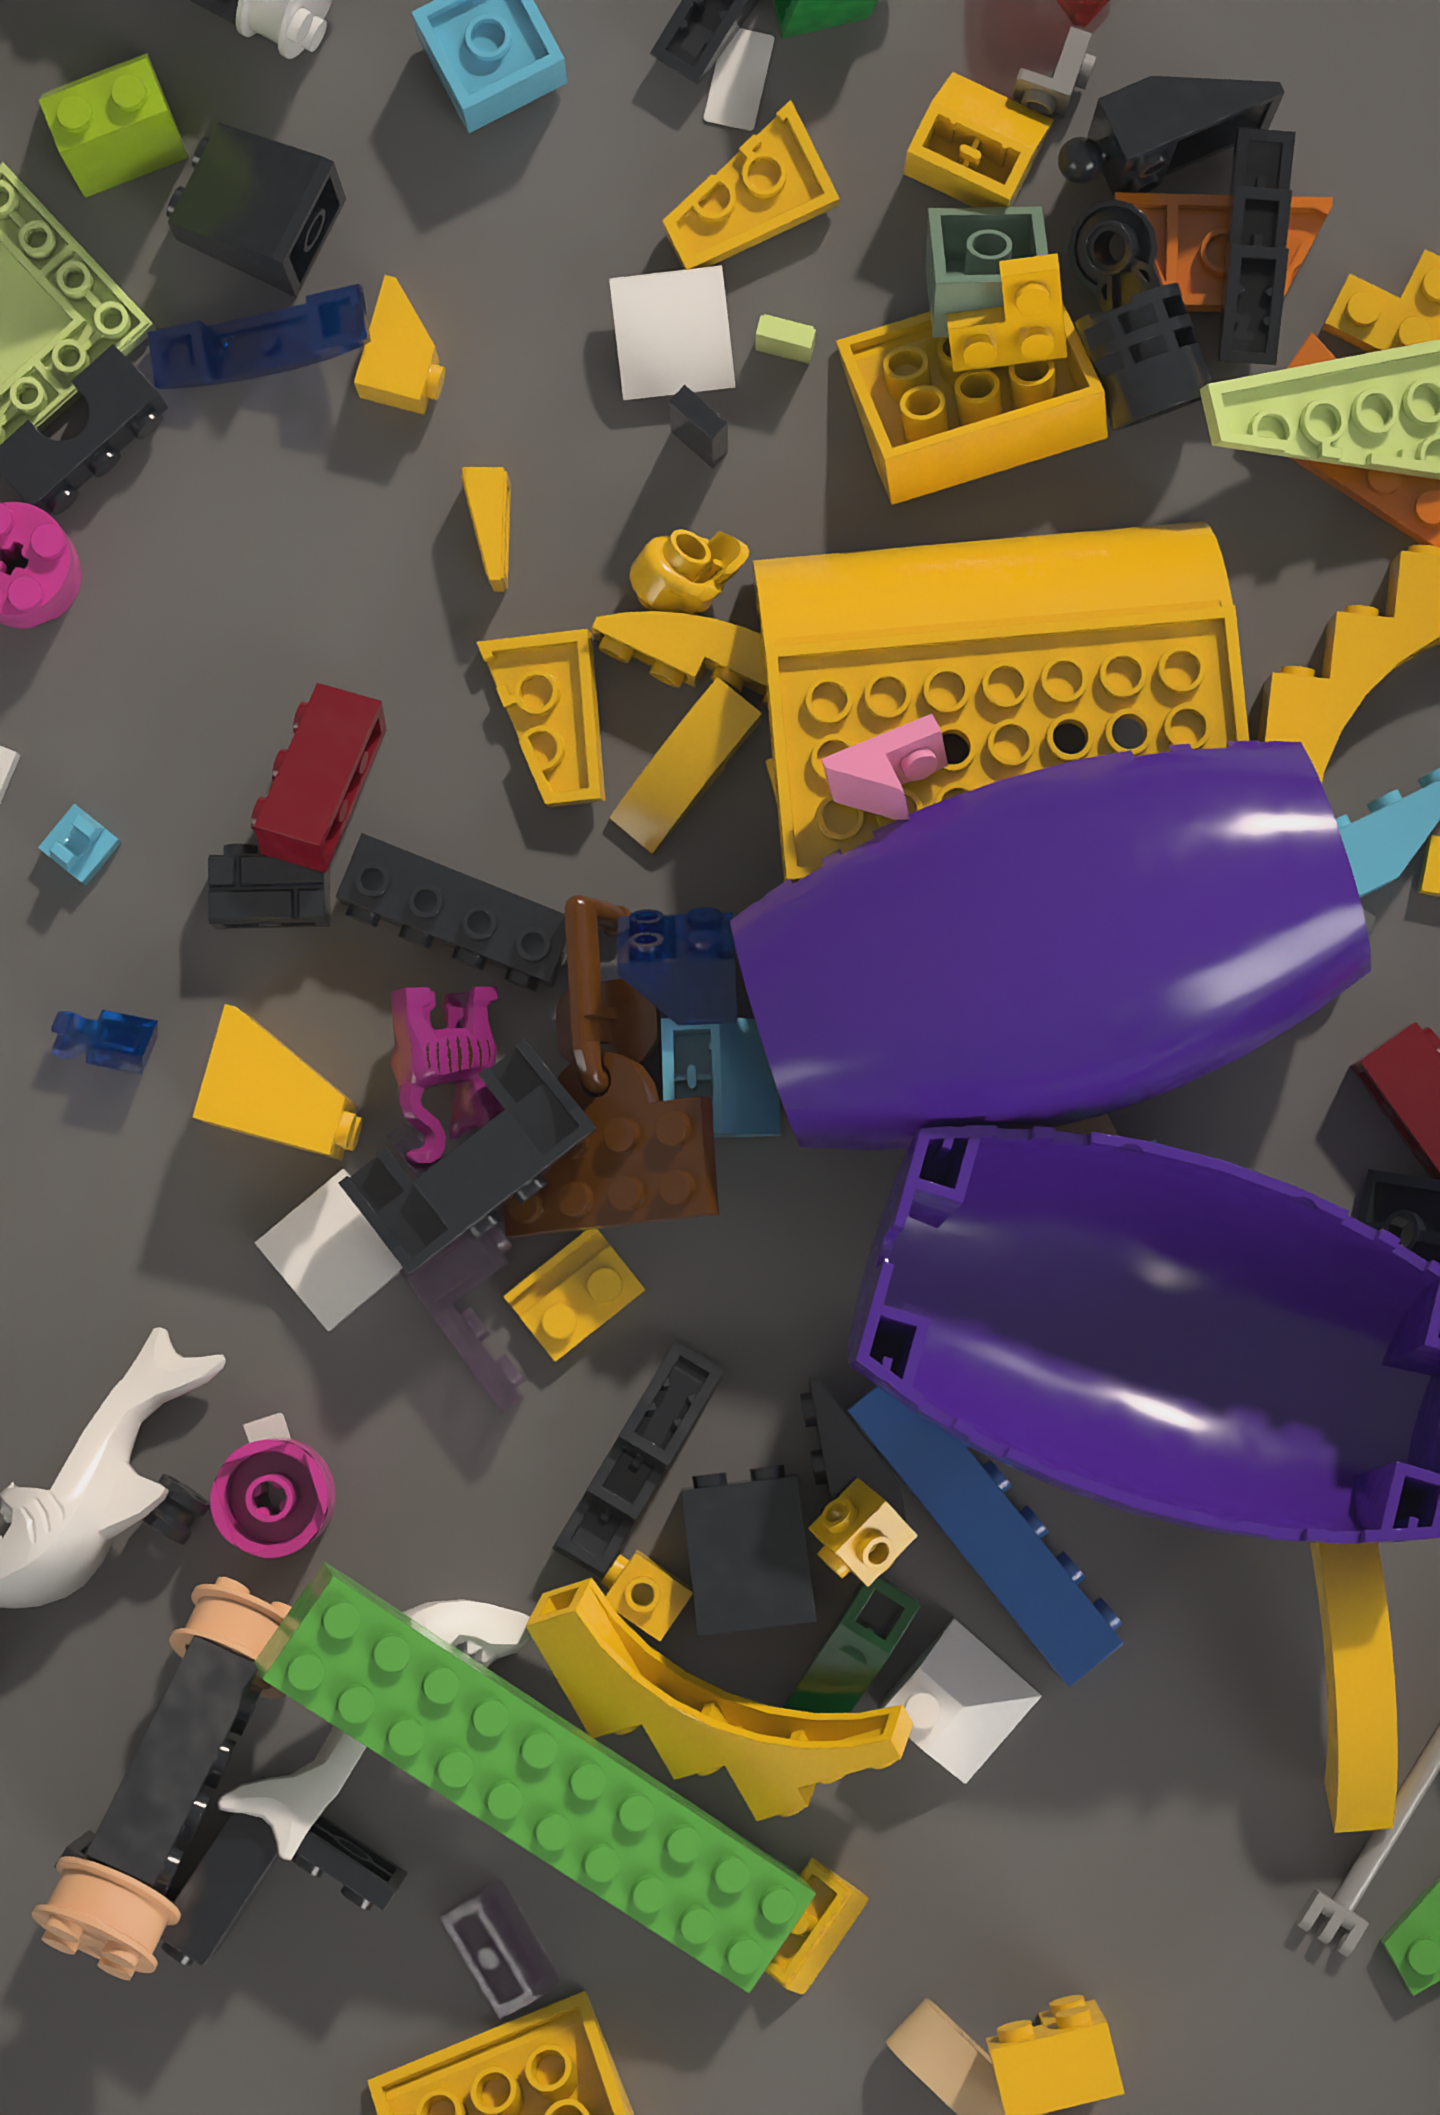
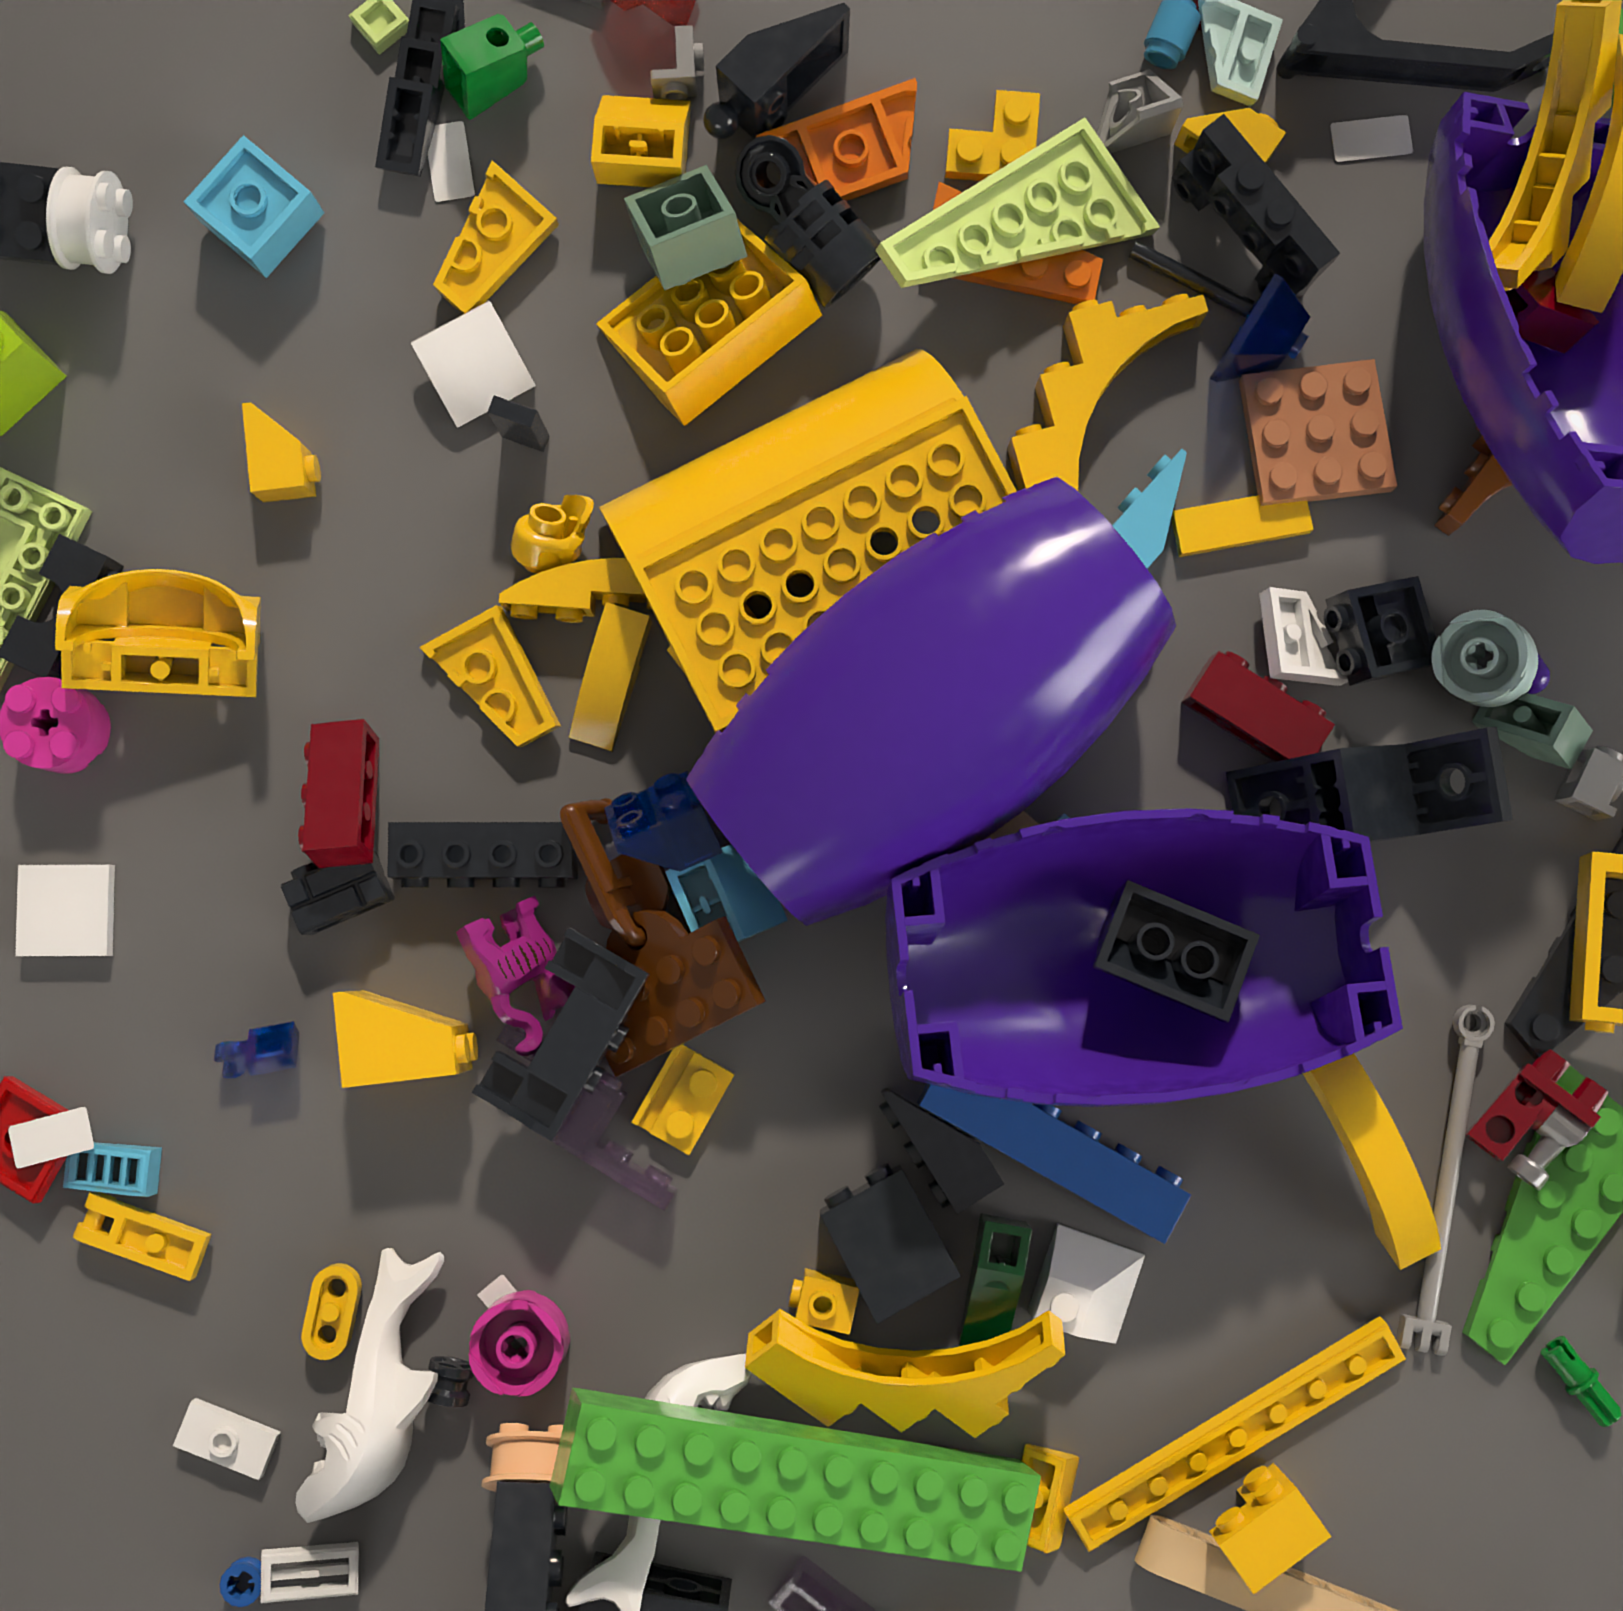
camera: 25 degrees left, 0 degrees up
medium azure tile [38,804,122,886] -> none
clear blue slope [147,284,371,390] -> none
black slope [166,122,346,298] -> none
white tile [255,1169,404,1331] -> none
yellow slope [461,467,511,593] -> none
black slope [552,1340,725,1579] -> none
yellowish green tile [755,314,816,364] -> none
yellow brick [808,1477,918,1587] -> none
bright pink slope [821,714,948,820] -> none
yellow plate [946,253,1067,373] -> none
black slope [1218,127,1296,365] -> none
none -> yellow piece [55,569,261,697]
none -> yellow plate [301,1263,362,1360]
none -> yellow tile [1063,1316,1406,1552]
none -> black slope [1093,880,1260,1023]

